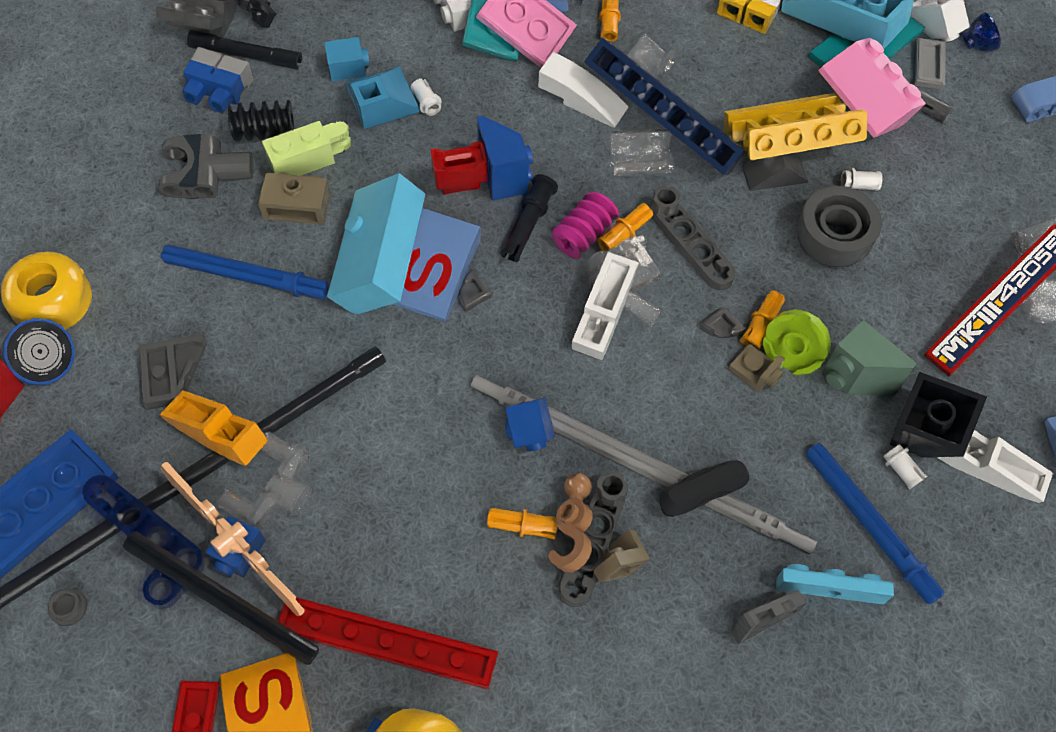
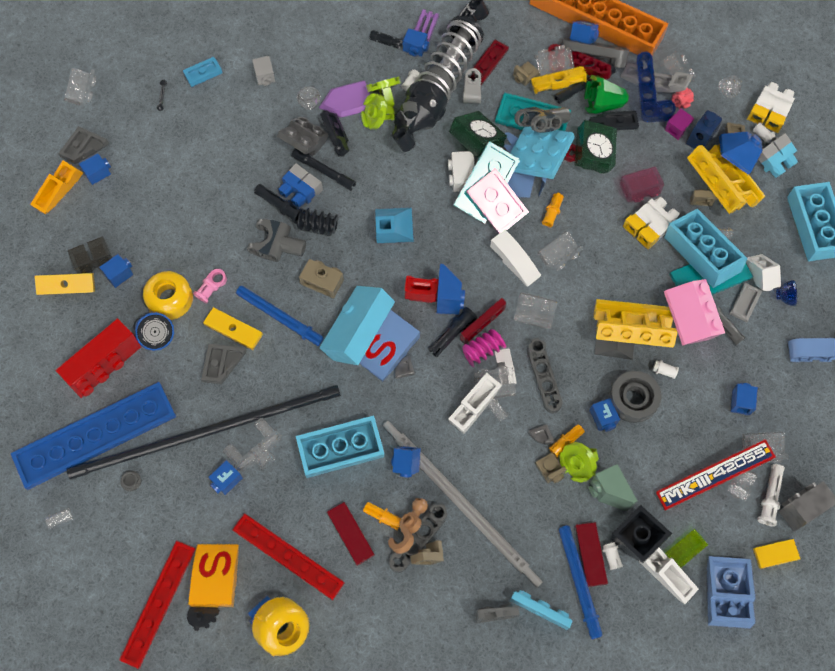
camera: 20 degrees right, 5 degrees up
clear blue beam [82,475,205,609] -> none
black axle [123,531,319,665] -> none
light orange slope [160,390,268,466] -> none
light nougat piece [160,462,305,616] -> none
yellowish green hinge [262,121,351,176] -> none
dark azure brick [324,37,370,82] -> none
white pin [411,79,442,116] -> none
dark blue brick [584,37,747,175] -> none
light orange axle [597,203,653,253] -> none
black piece [659,460,749,517] -> none
none -> bright pink connector [193,269,227,304]
none -> yellow tile [203,307,263,350]
none -> black pin [254,184,305,224]
none -> medium azure brick [296,416,384,478]
none -> dark red tile [327,502,375,566]
none -> dark red tile [460,298,506,344]
none -> dark red tile [575,522,608,587]
none -> blue brick [589,398,620,432]
none -> clear neon green tile [665,529,708,568]
none -> blue brick [730,383,758,415]

